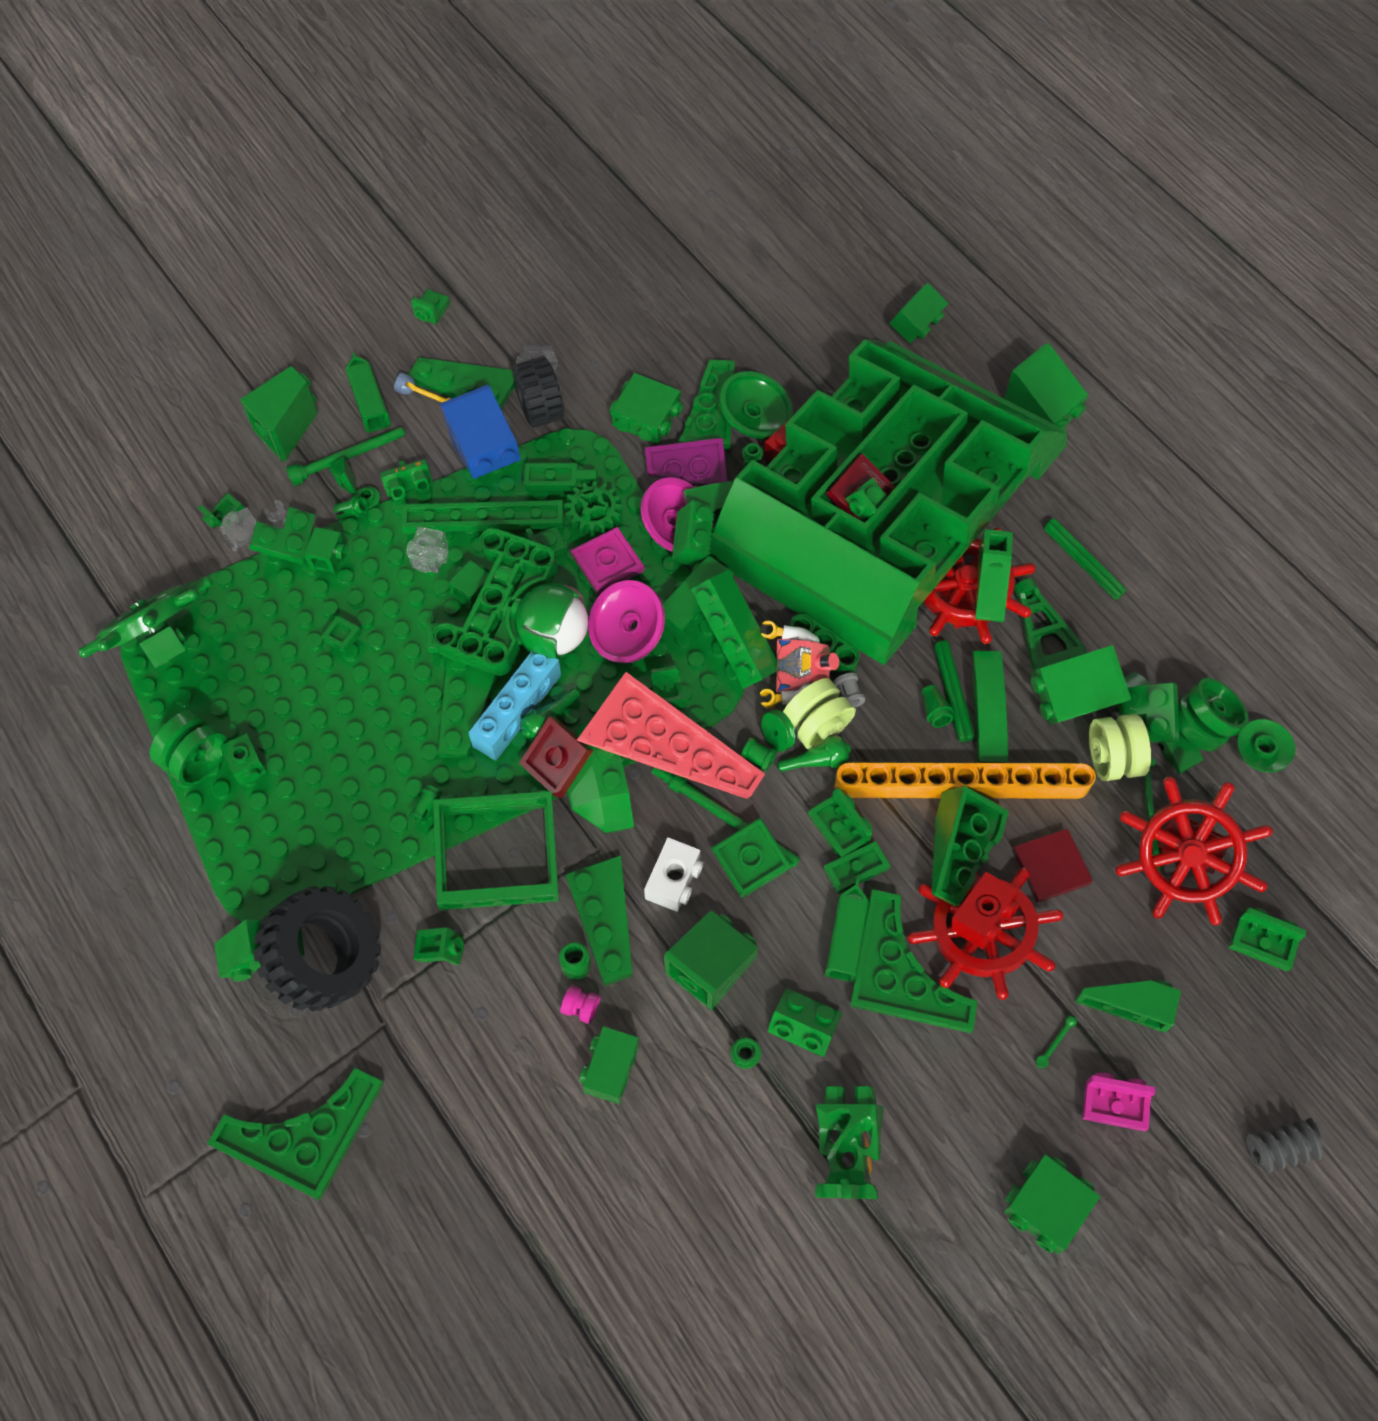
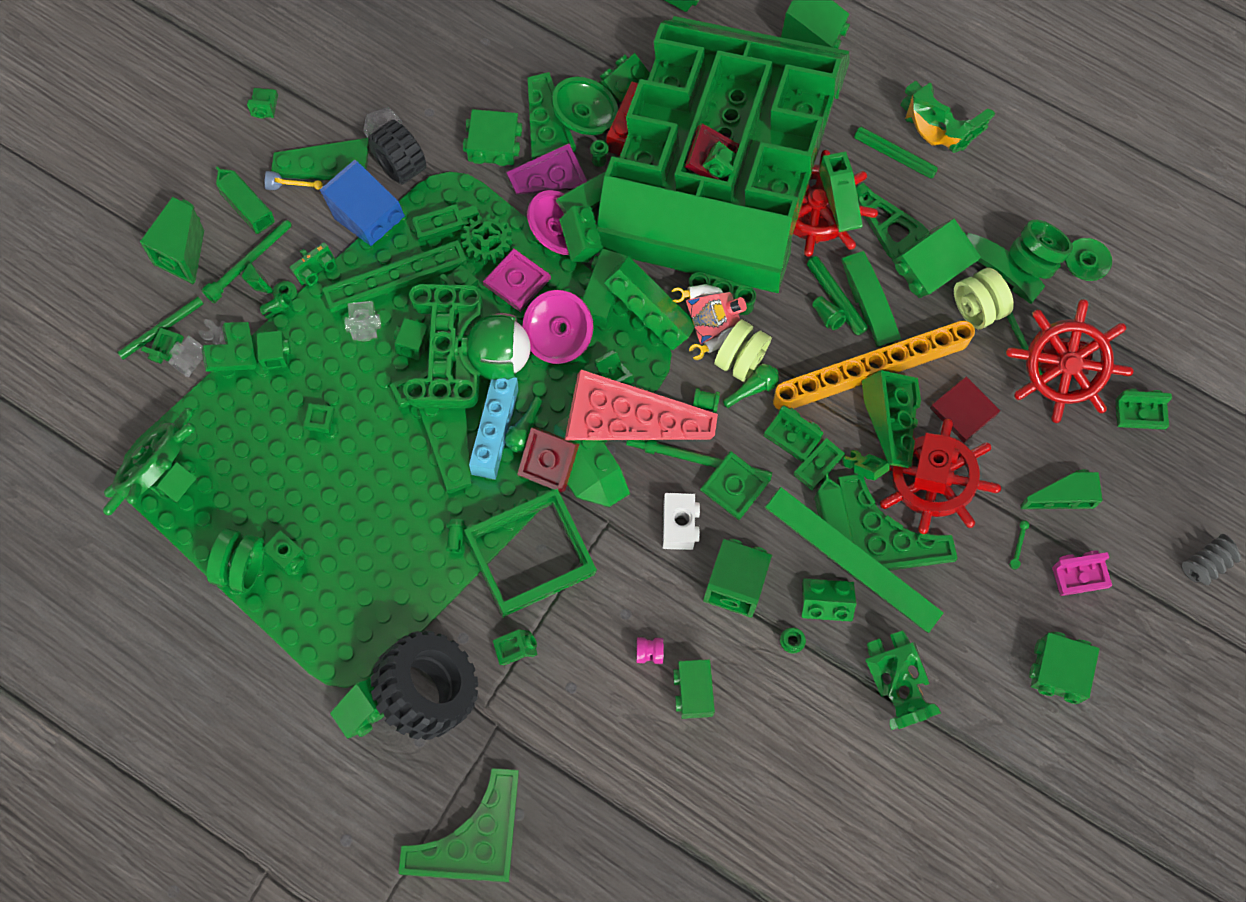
camera: 25 degrees left, 5 degrees up
green brick [559,942,591,980] -> none
green wing [565,856,633,986] -> none
green piece [760,709,796,752] -> none
light grey bush [833,673,865,708] -> none
green plate [1118,683,1180,743] -> none
none -> green bar [117,297,204,360]
none -> green bracket [598,53,650,104]
none -> green tile [764,487,944,633]
none -> green plate [843,450,889,481]
none -> green hips [901,81,995,153]

